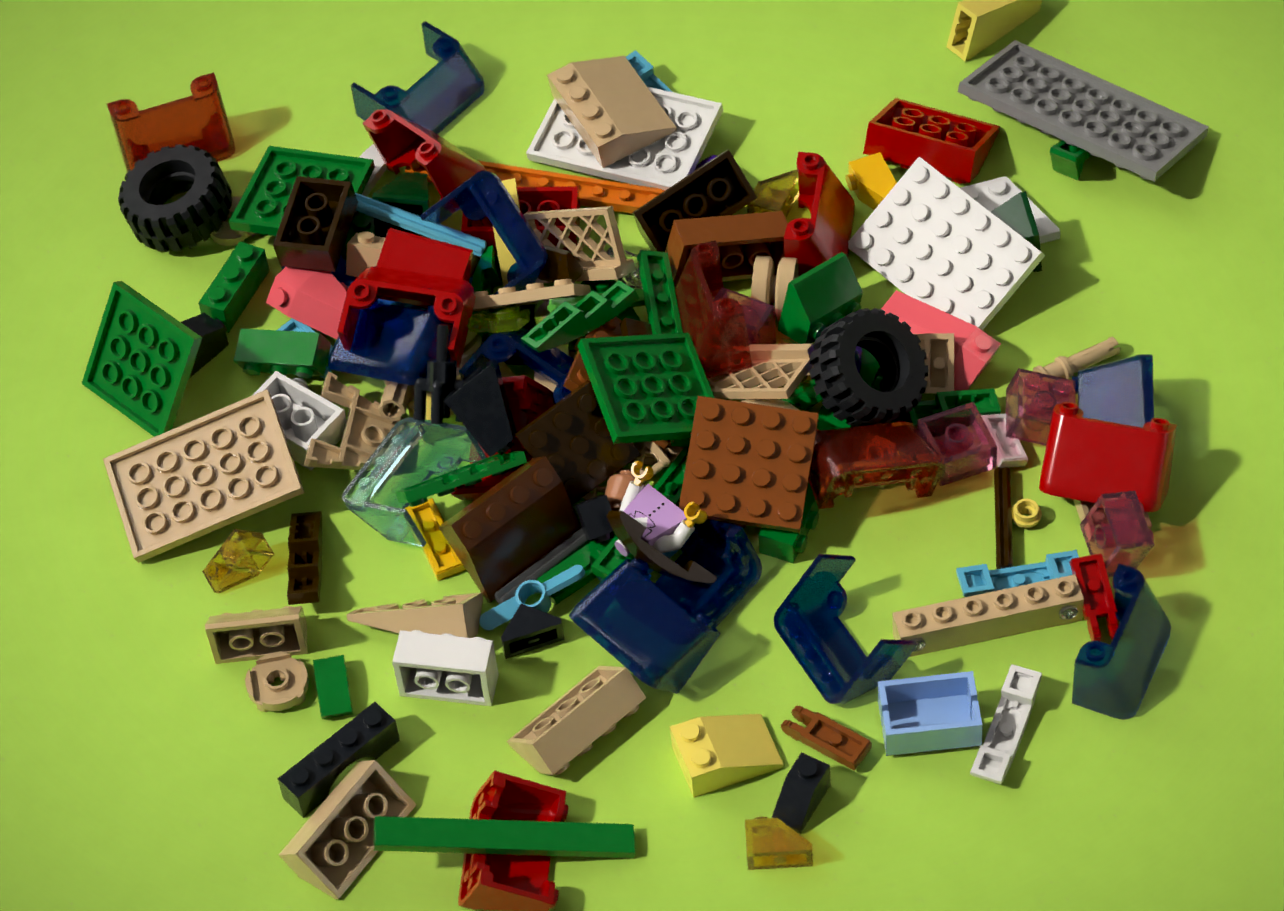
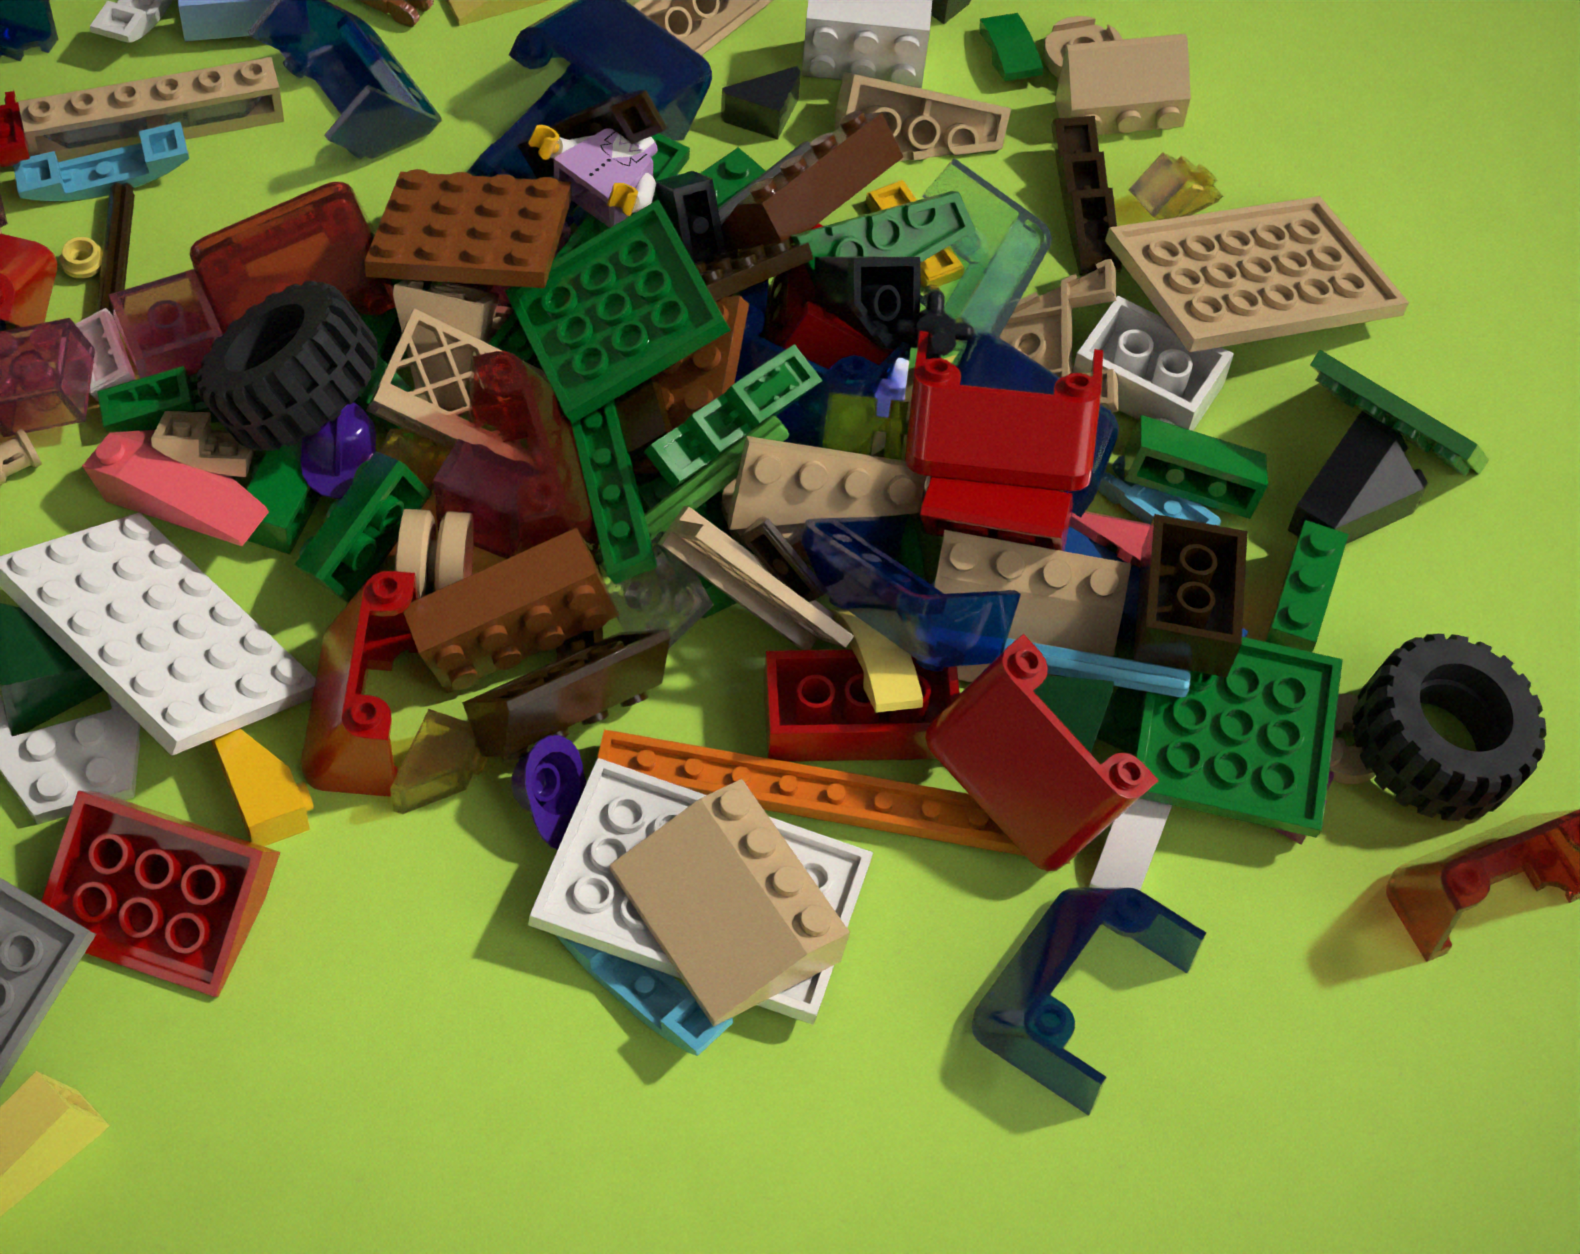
camera: 165 degrees right, 5 degrees up
medium azure piece [479,565,585,630] -> none

